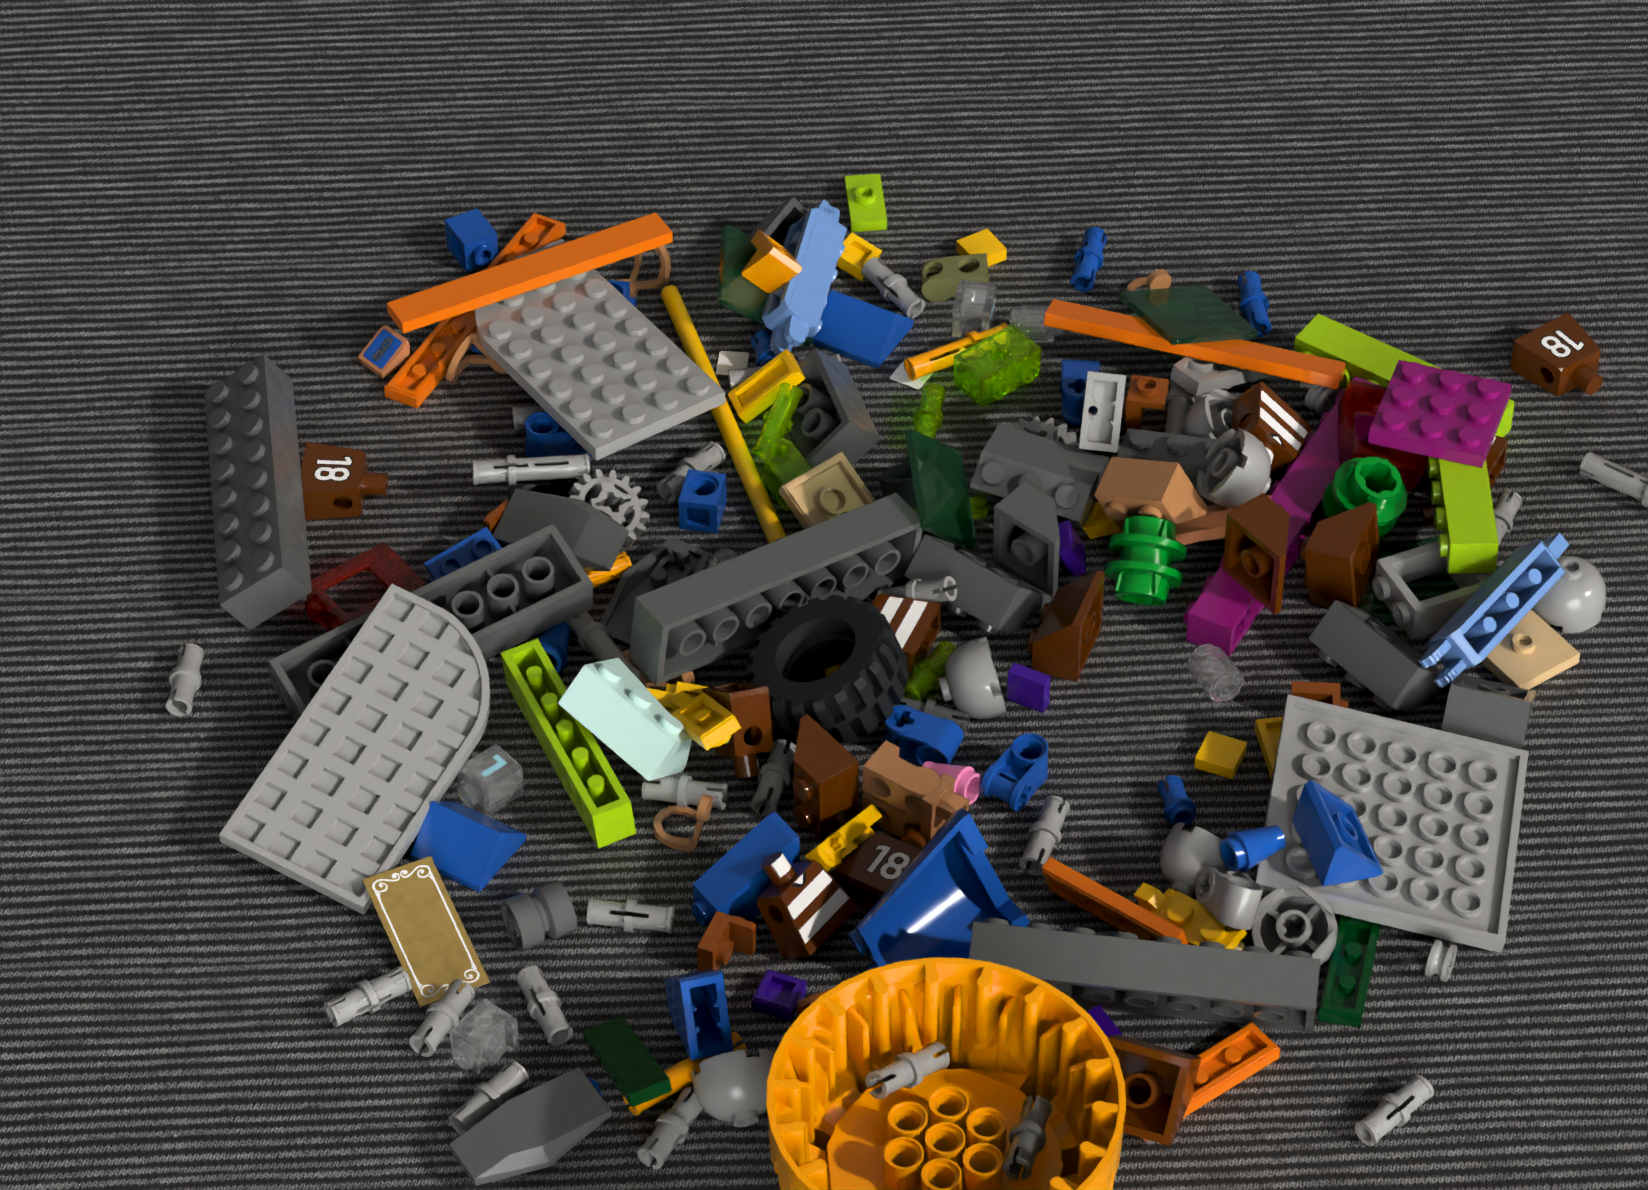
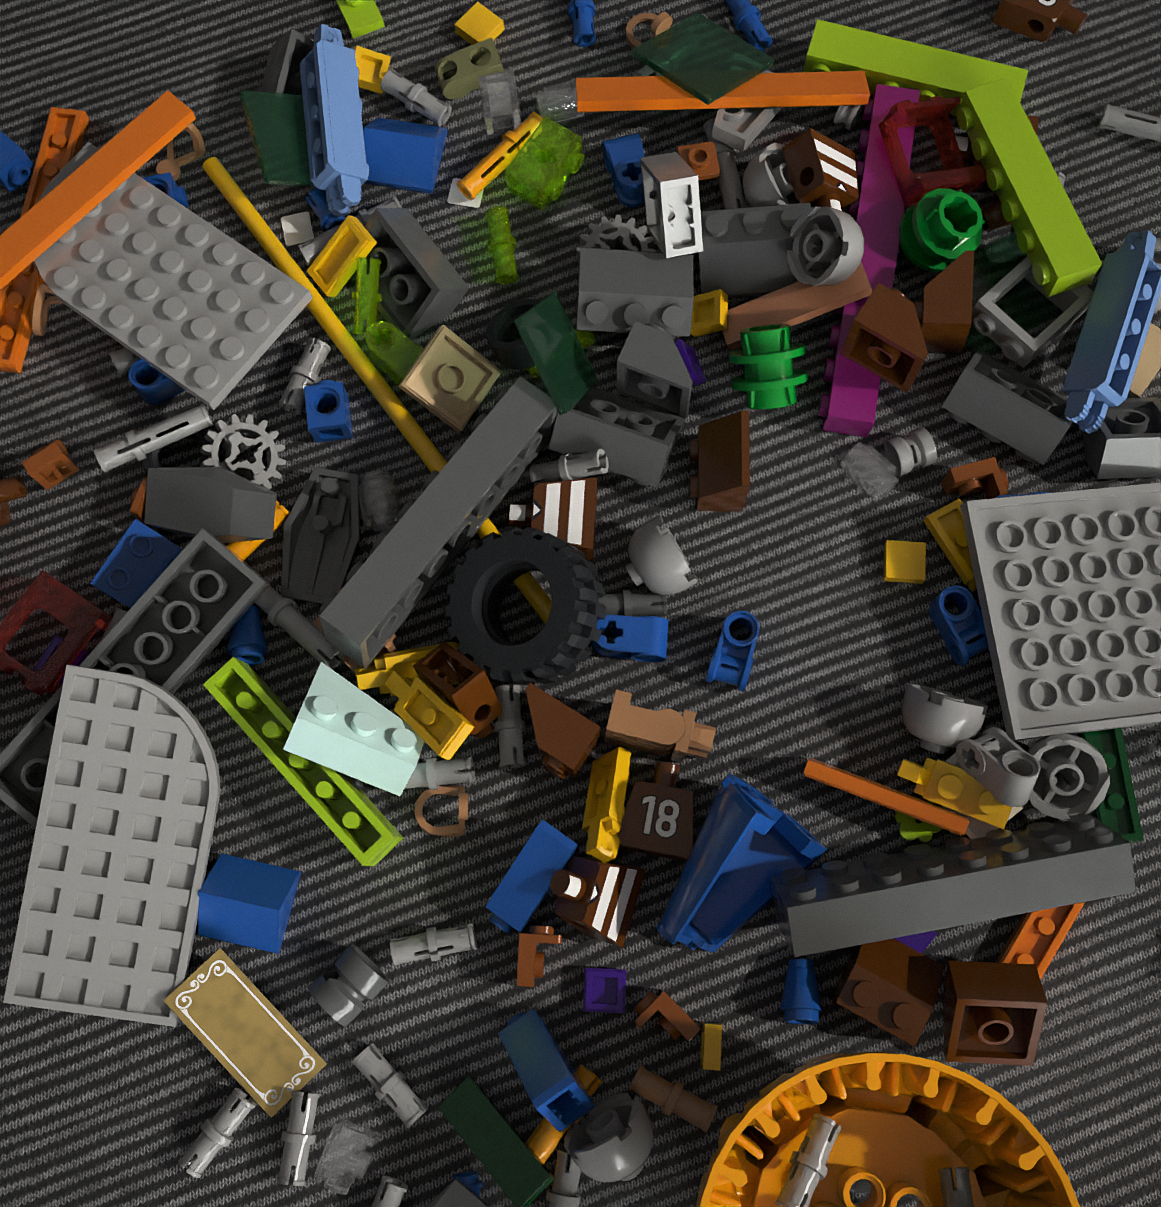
camera: 15 degrees left, 30 degrees up
clear brick [457,744,524,816] -> none
light orange slope [741,229,803,294] -> none
clear neon green pin [903,641,956,701] -> none
bright pink cone [922,761,982,805] -> none
dark purple tile [1007,663,1050,713] -> none
light grey pin [1019,795,1070,875] -> none
medium nougat slope [1094,457,1208,524] -> none
blue pin [1157,775,1196,827] -> none
blue cone [1219,825,1286,872] -> none
blue slope [1292,780,1384,887] -> none
magenta plate [1368,360,1512,468] -> none
none -> dark orange bracket [22,440,80,490]
none -> light grey wheel [884,427,937,476]
none -> blue piece [929,585,989,666]

